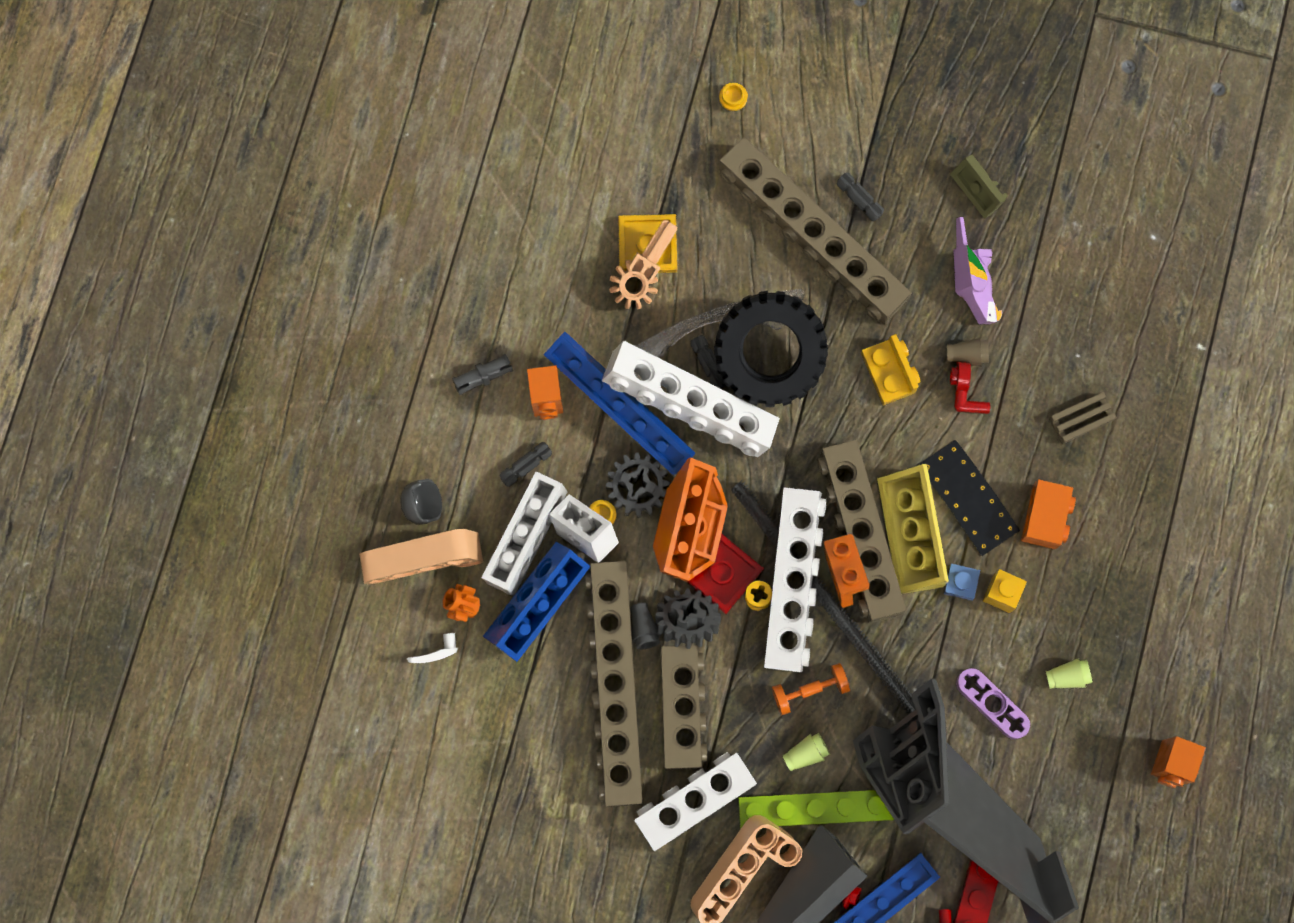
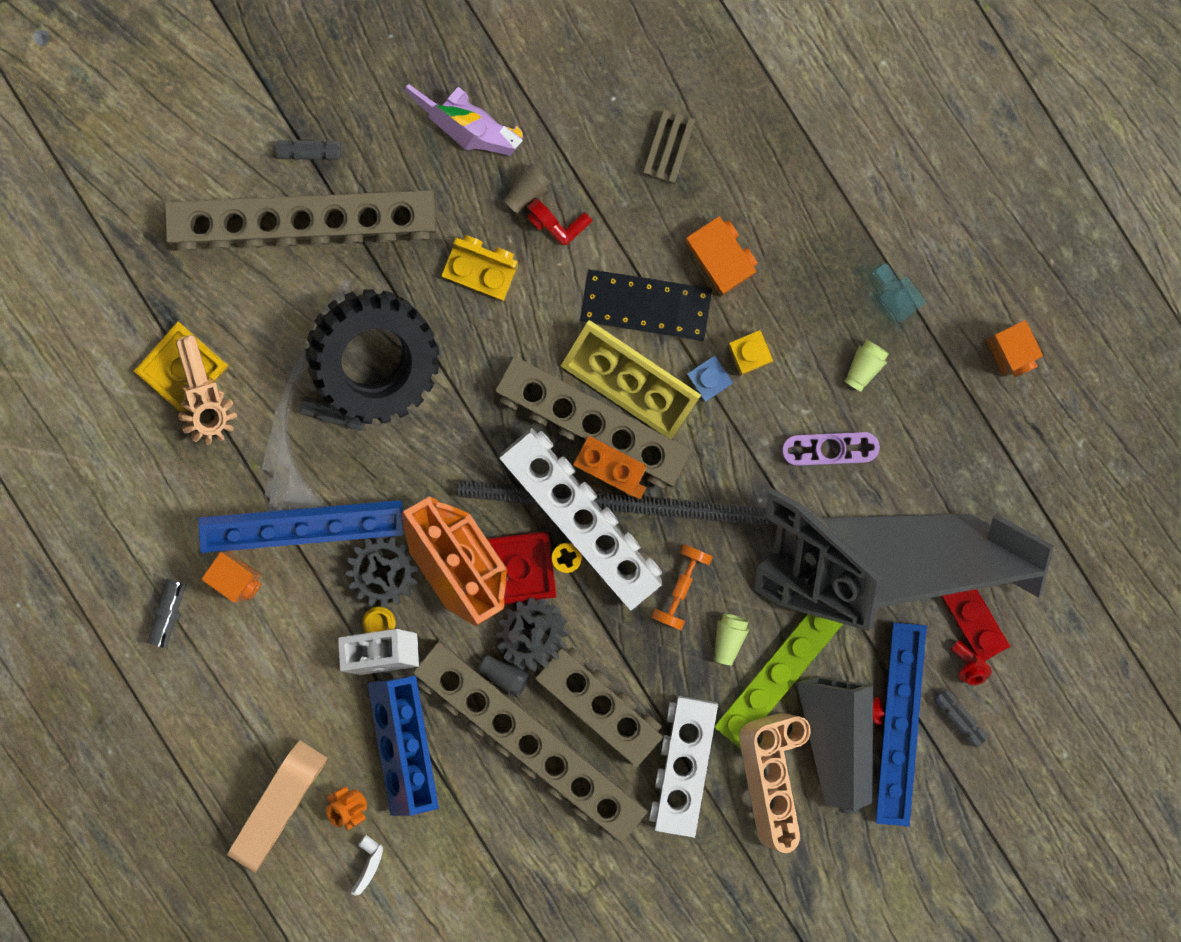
camera: 45 degrees left, 10 degrees up
dark grey hair [400,479,442,525] -> none
white brick [481,472,567,596] -> none
dark grey axle [499,442,552,487] -> none
white brick [602,340,780,458] -> none
yellow plate [719,83,748,111] -> none
olive plate [950,154,1008,219] -> none
none -> clear light blue plate [872,263,927,323]

